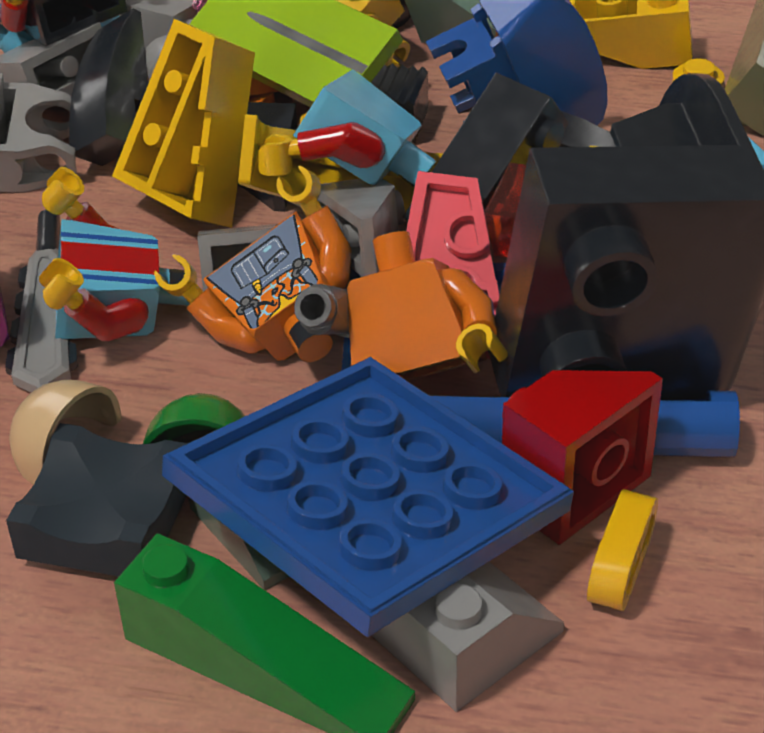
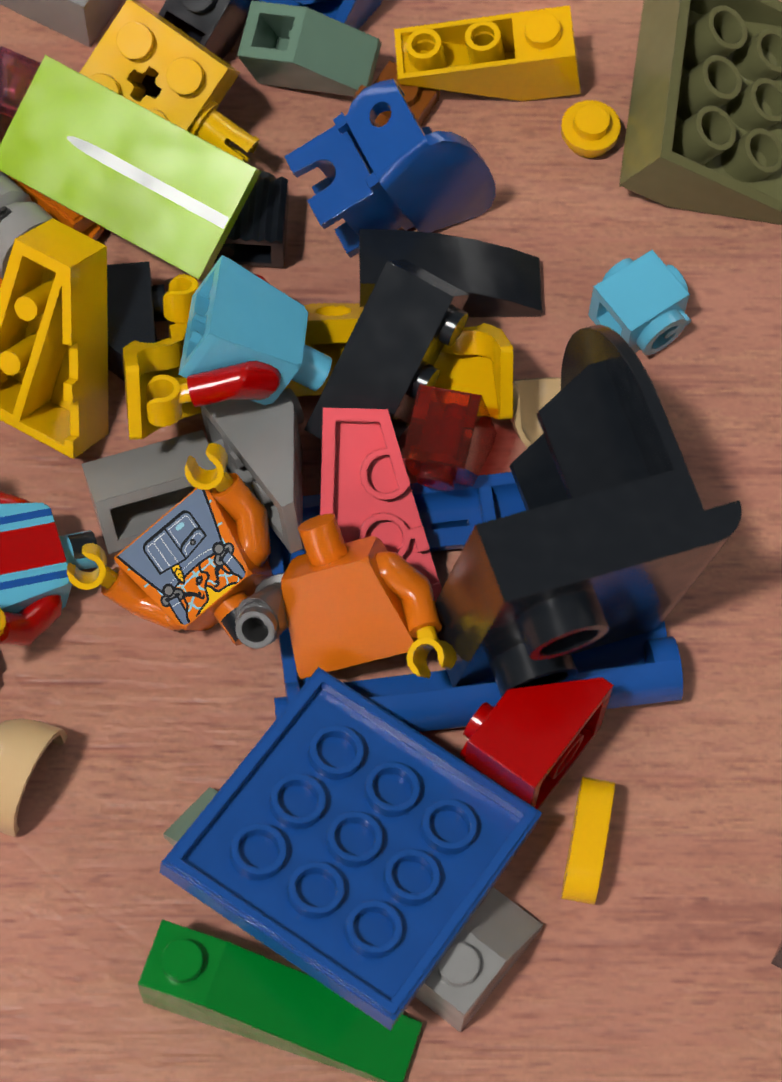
camera: 15 degrees left, 25 degrees up
black brick [6,423,188,576] -> none
green helmet [143,393,245,444] -> none

